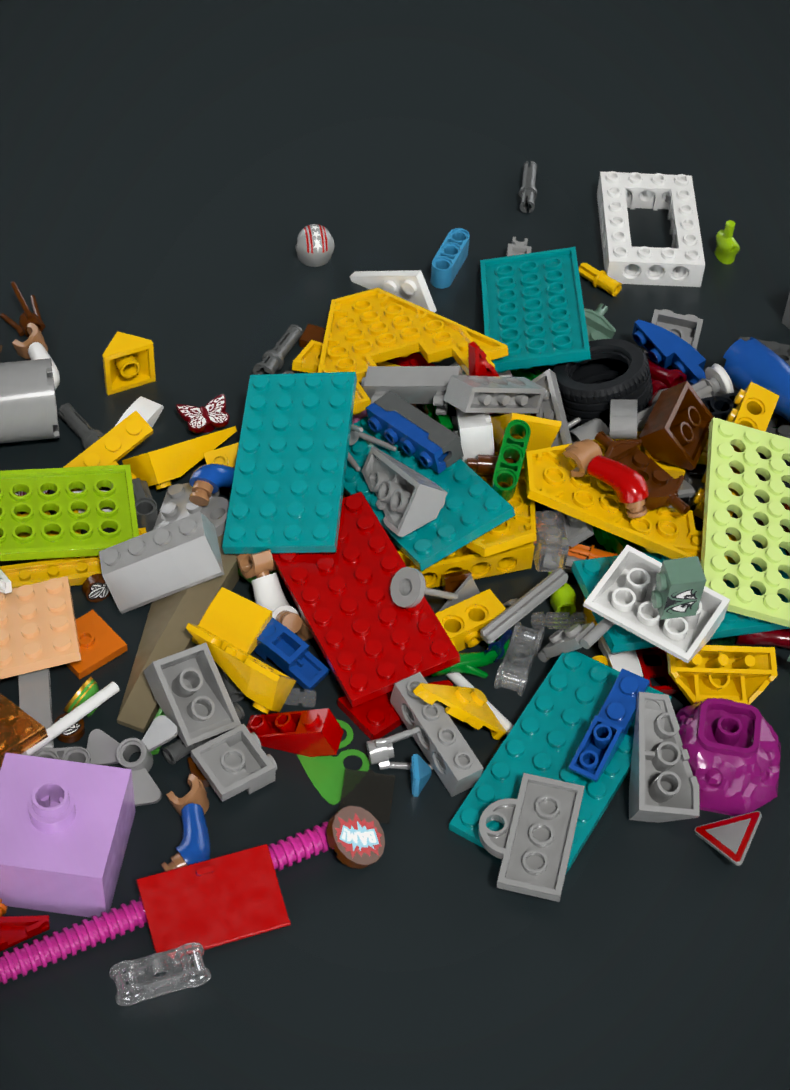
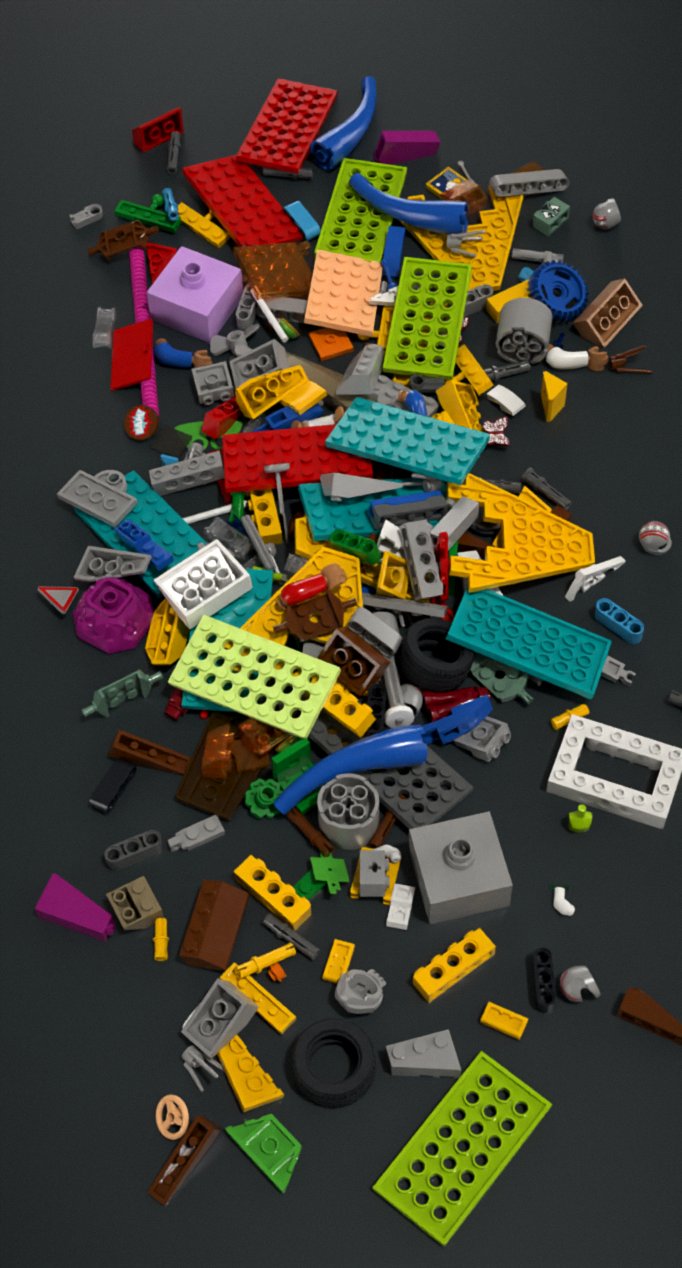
camera: 115 degrees right, 10 degrees up
yellow wing [413,683,507,740] -> none
sand green brick [651,556,706,620] -> none

